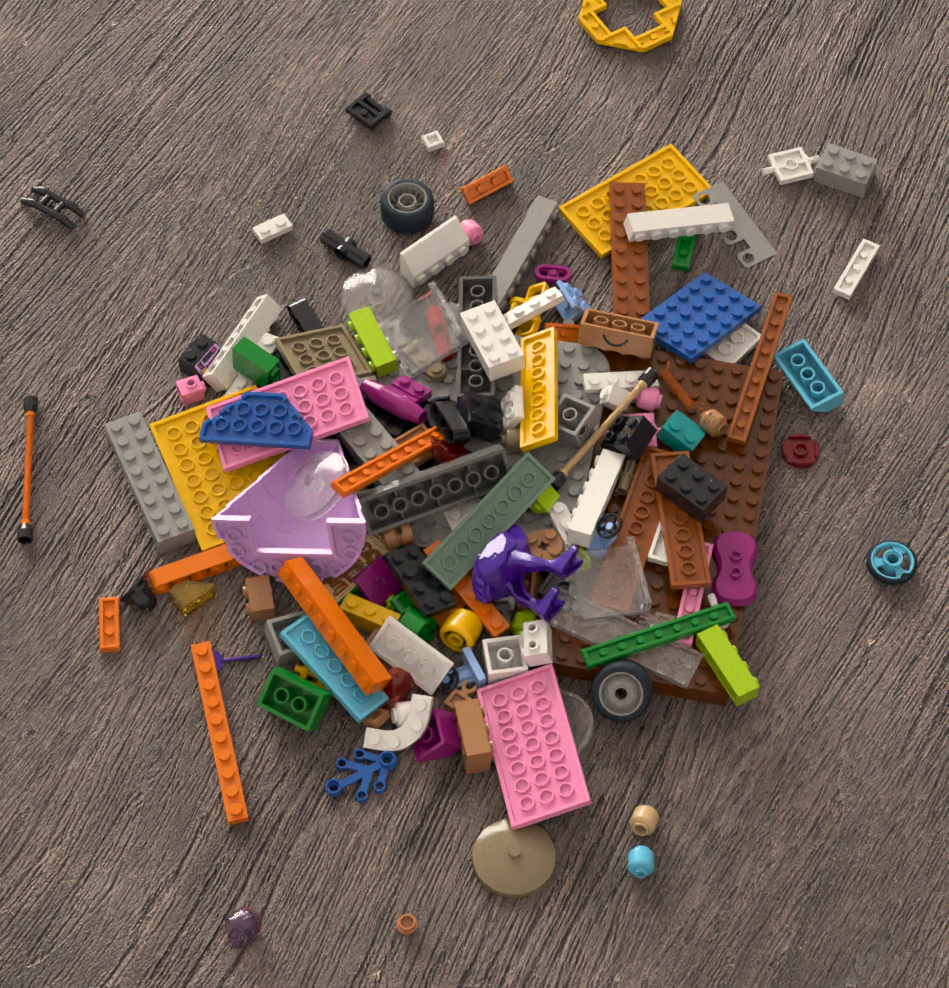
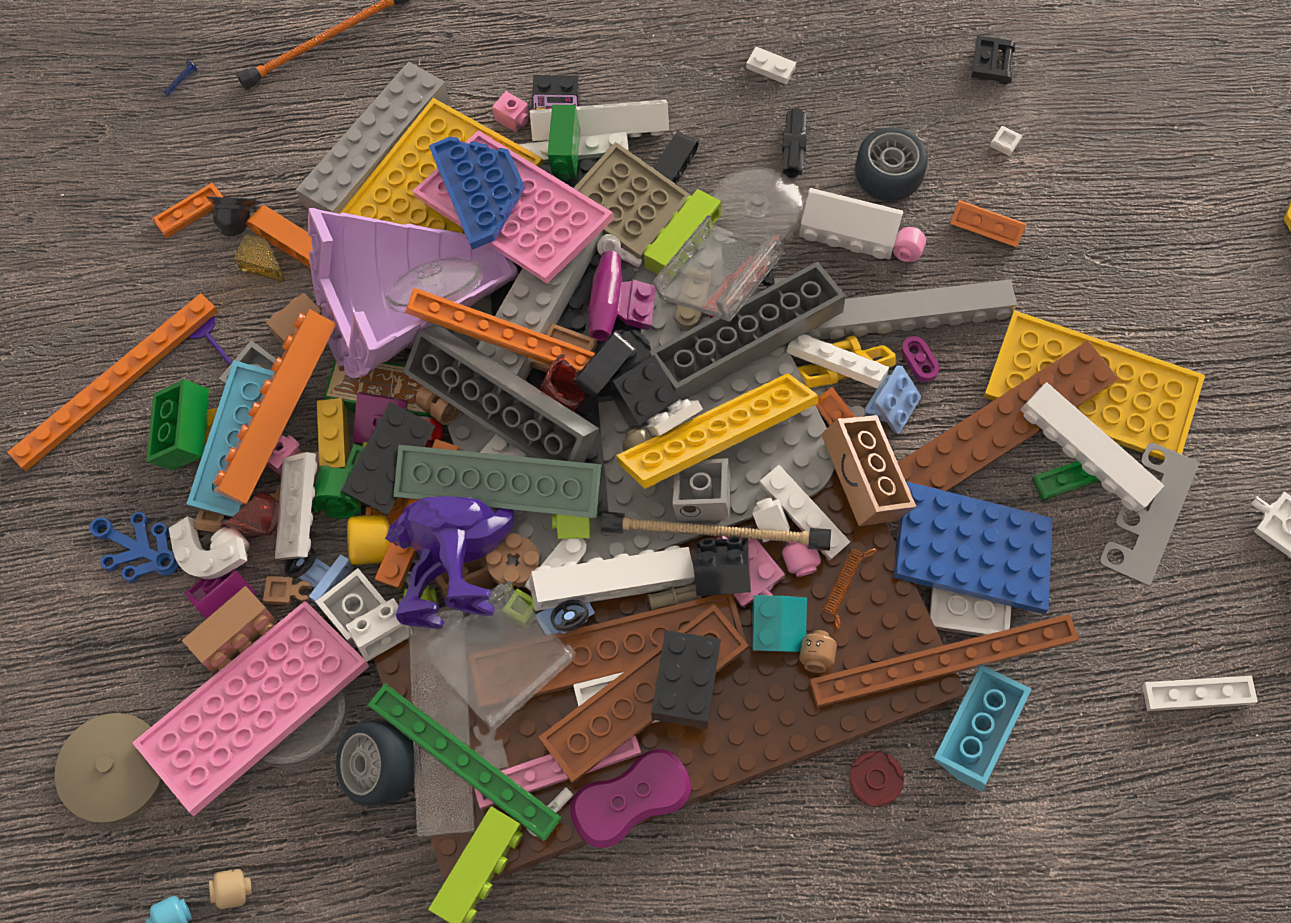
camera: 60 degrees right, 10 degrees up
white brick [460,300,525,382] -> none

